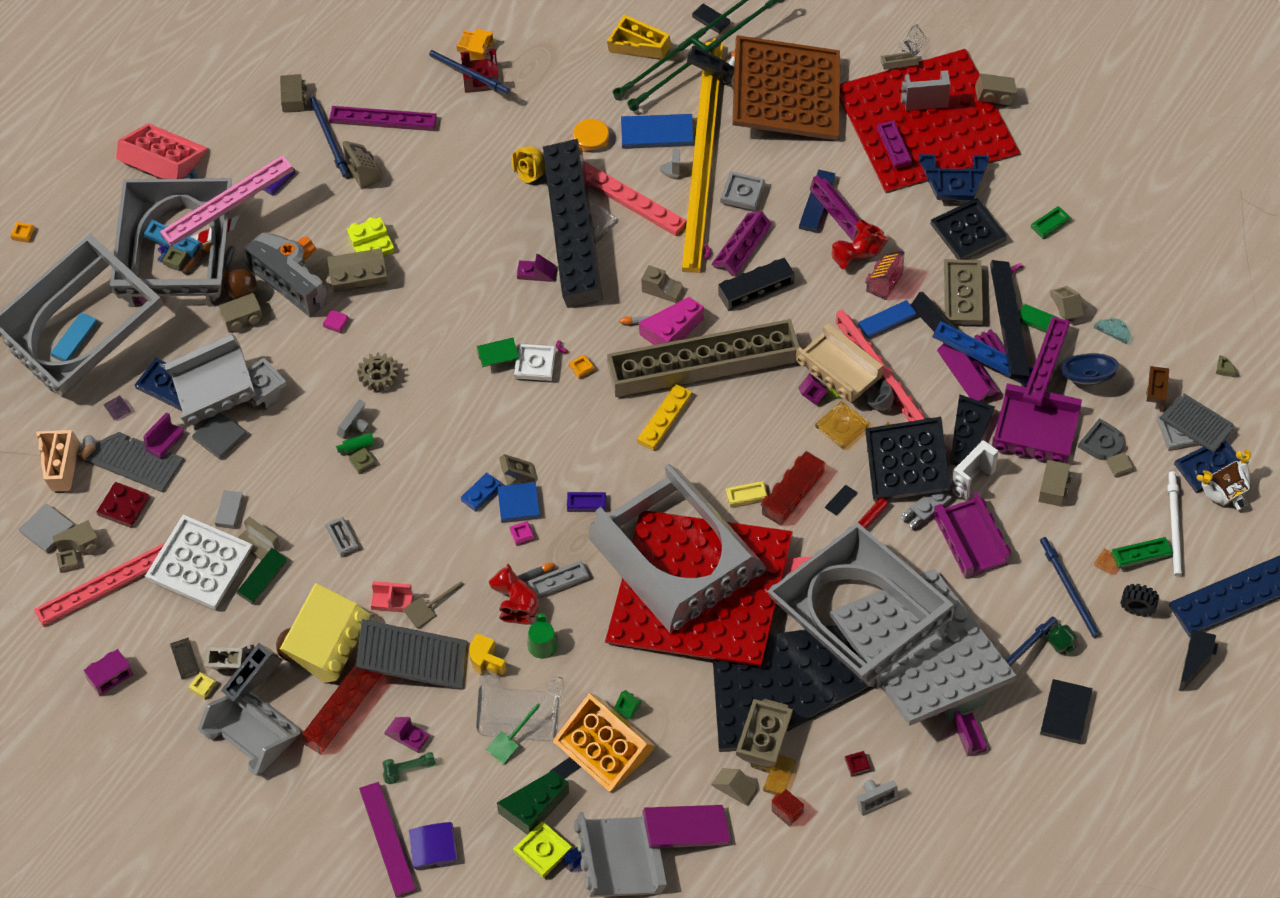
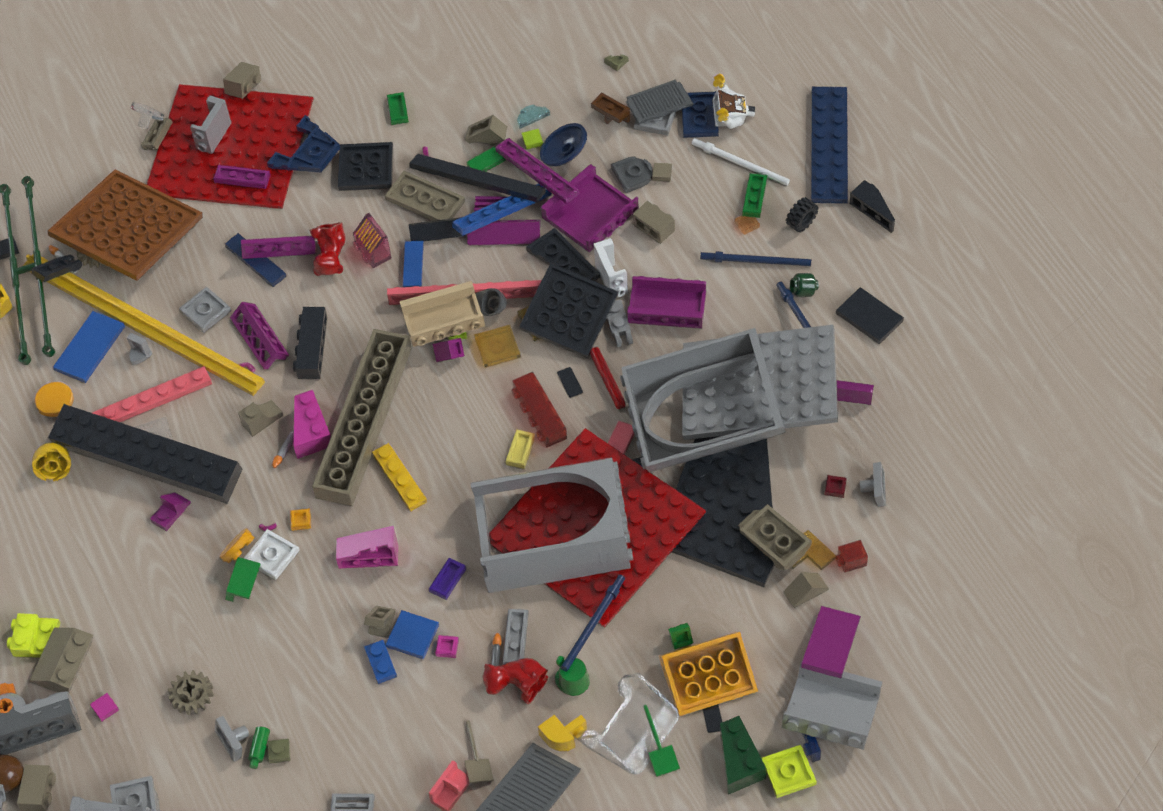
camera: 60 degrees left, 0 degrees up
none -> light orange tile [219,528,255,564]
none -> dark pink wedge [336,526,398,569]
none -> lime tile [522,128,543,150]
none -> dark blue bar [561,575,625,672]

